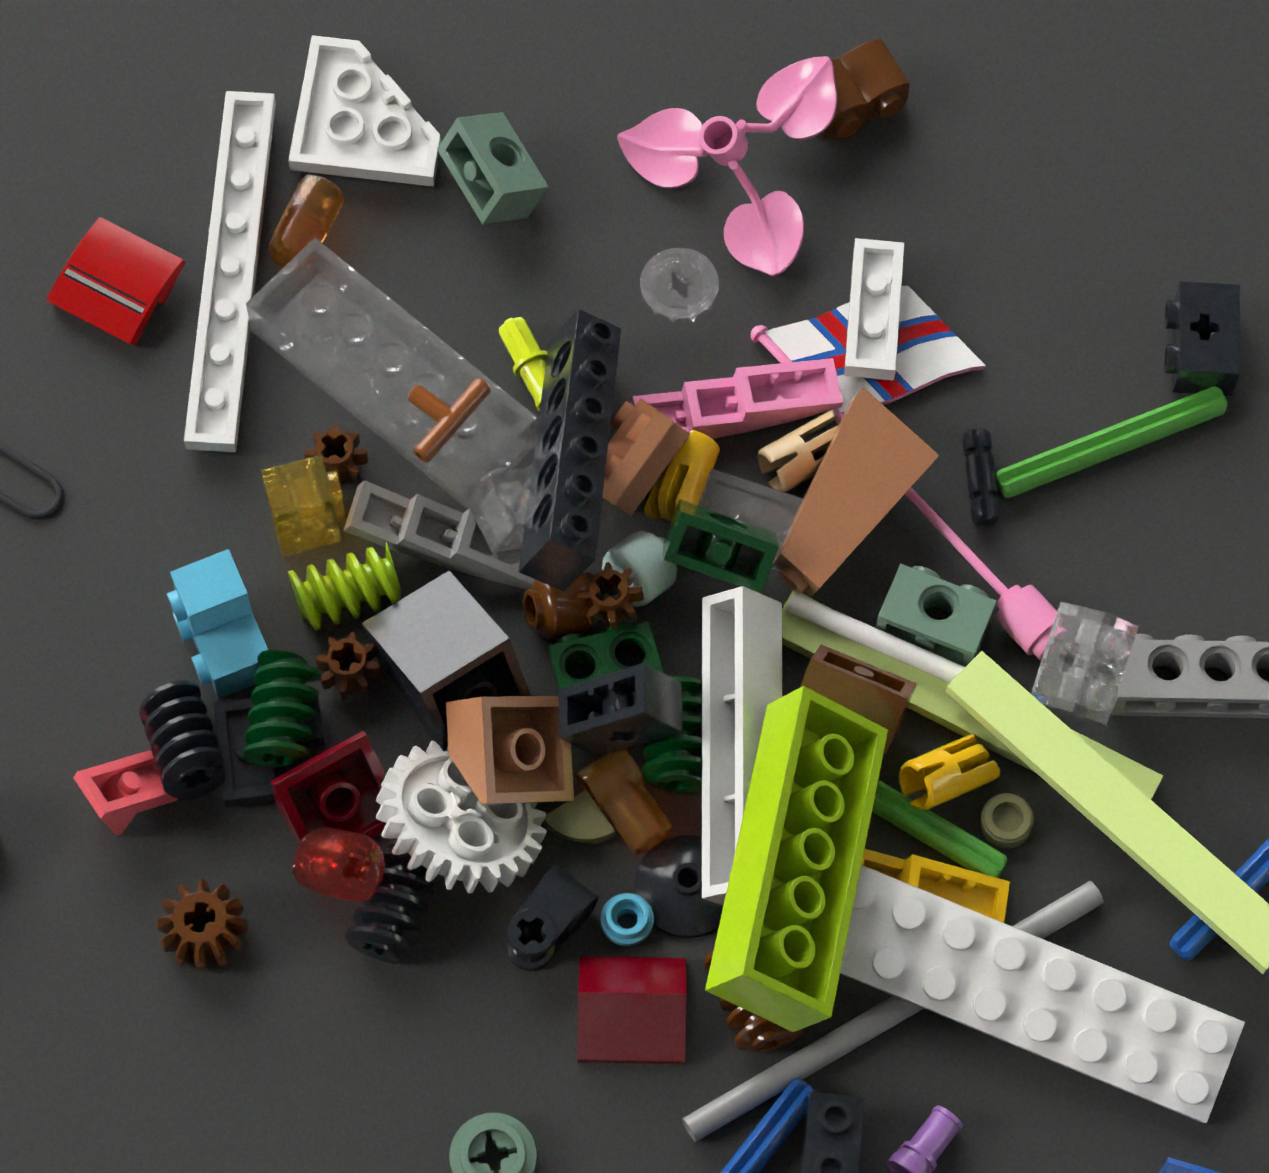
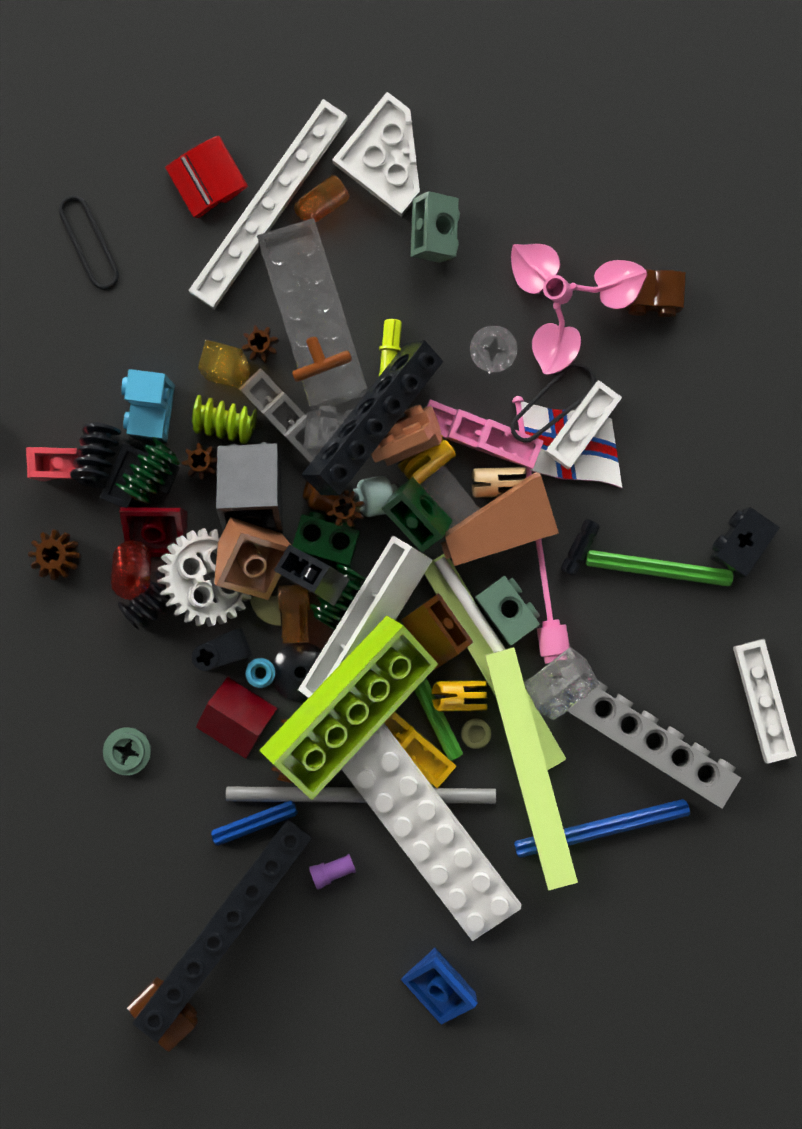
camera: 35 degrees right, 20 degrees up
none -> black piece [510,363,596,443]

